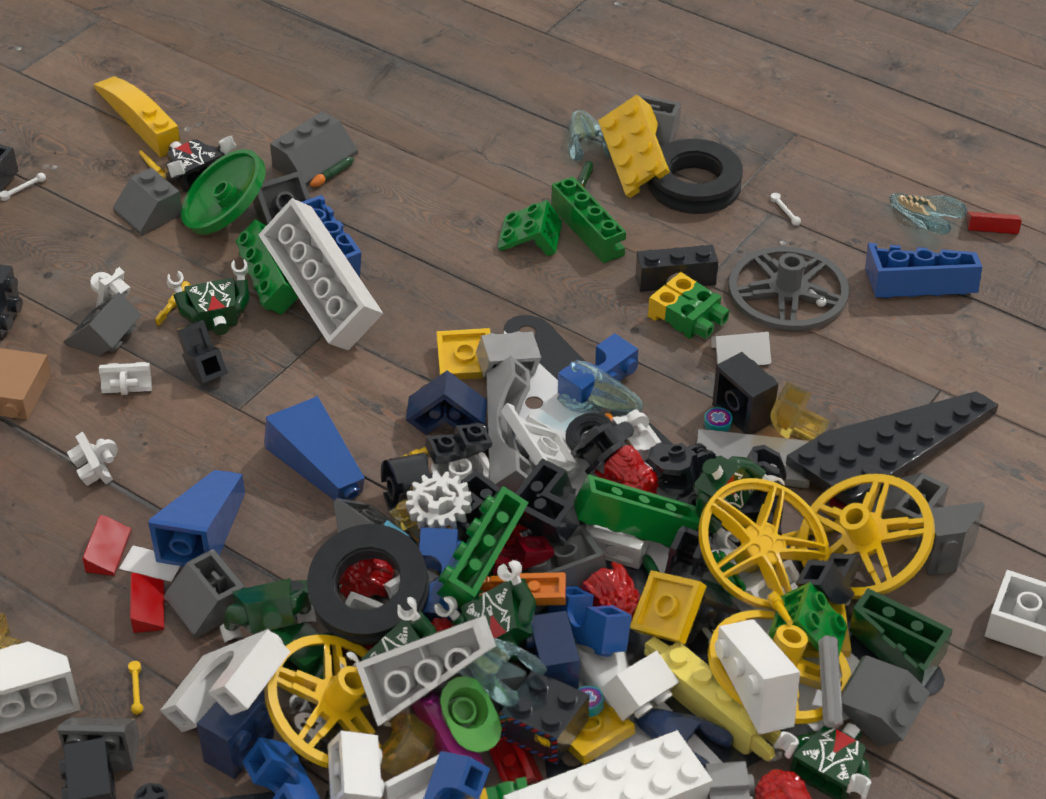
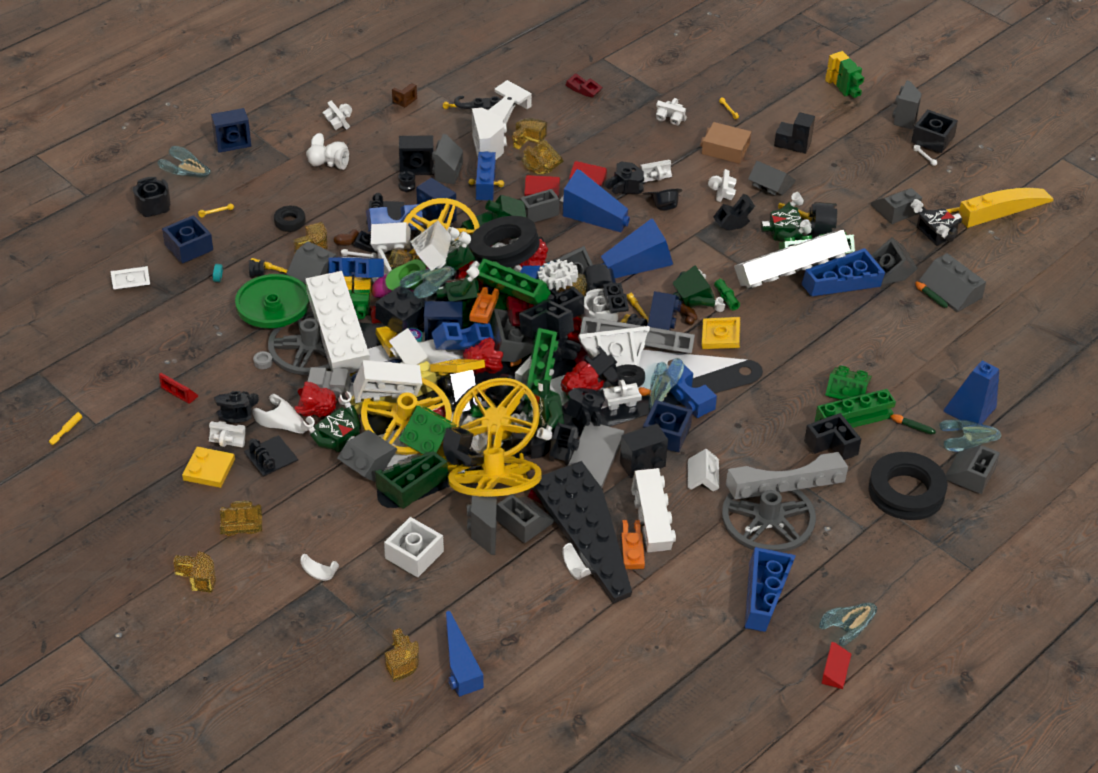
camera: 100 degrees right, 0 degrees up
white hips [90,267,131,306] -> none
white arch [160,629,290,732] -> none
green dish [181,149,266,235] -> none
light grey brick [476,332,541,378] -> none
yellow piece [598,95,670,198] -> none
black arch [635,245,719,292] -> none
green hips [647,272,730,339] -> none
yellow piece [767,591,793,626] -> none
white hinge [770,193,801,226] -> none
clear yellow brick [771,381,830,441] -> none
light grey axle [818,636,843,728] -> none
none -> blue arch [476,151,496,201]
none -> clear yellow slope [522,139,564,174]
none -> white helmet [562,543,591,580]
none -> black hinge [605,161,644,195]
none -> orange hinge [621,520,645,569]
none -> white wedge [631,468,676,553]
none -> black piece [642,188,682,211]
none -> dark blue brick [643,400,693,453]
none -> dark green torso [673,265,725,312]
none -> green pin [714,279,740,311]
none -> light grey arch [726,452,848,500]
none -> black brick [804,413,861,460]
none -> black brick [808,202,837,237]
none -> blue slope [944,360,999,429]

